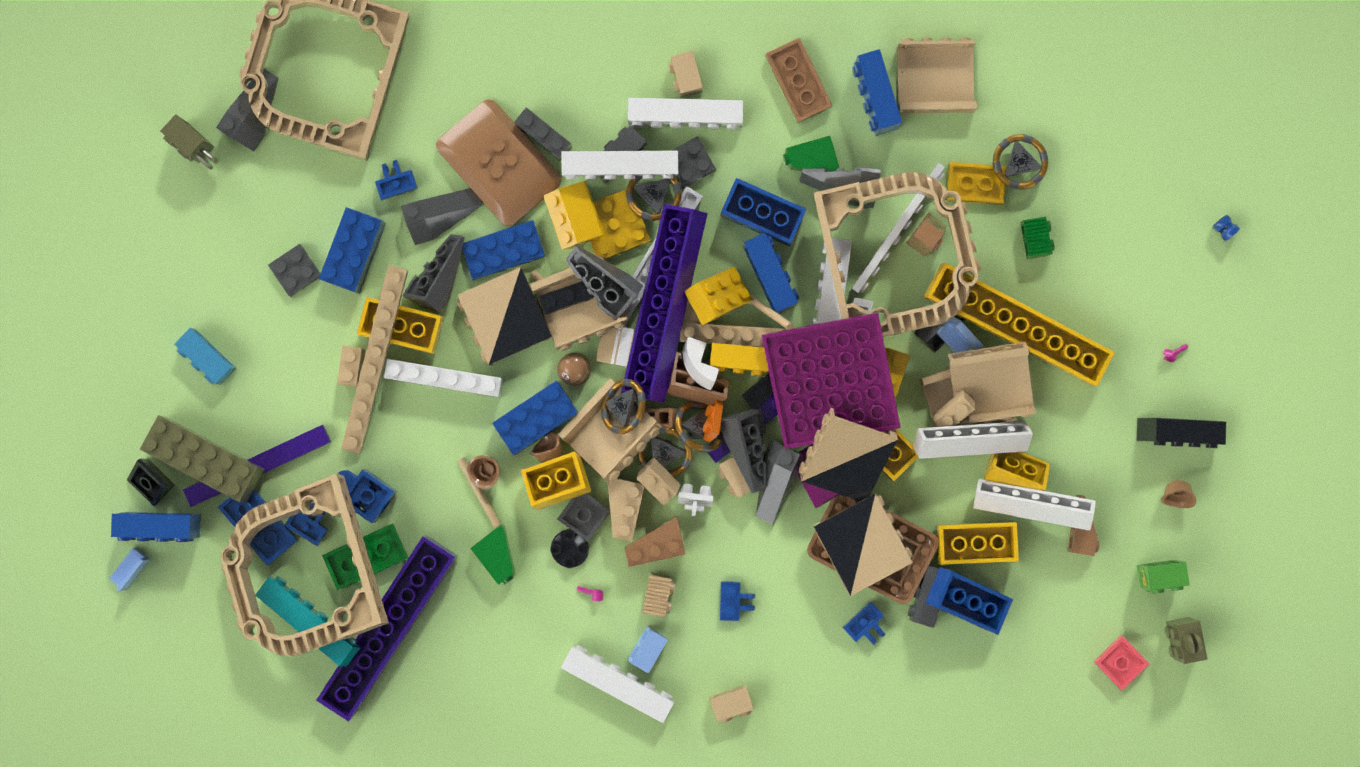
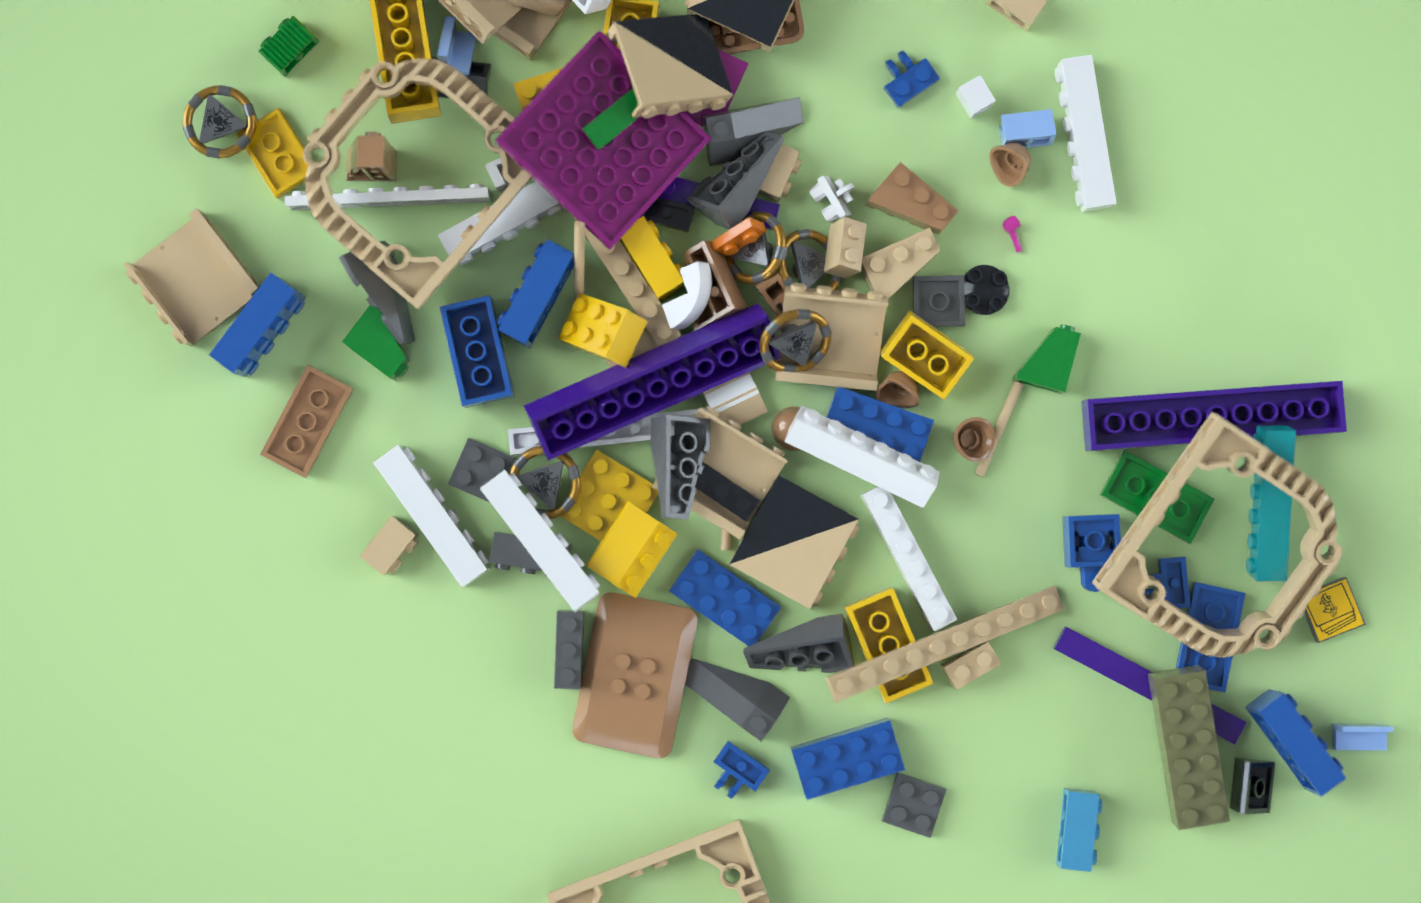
camera: 130 degrees left, 0 degrees up
tan brick [642,574,675,617] -> none
none -> green tile [582,87,639,150]
none -> white brick [785,406,940,508]
none -> white panel [956,76,996,119]
none -> medium nougat helmet [989,142,1031,187]
none -> yellow tile [1304,577,1366,643]

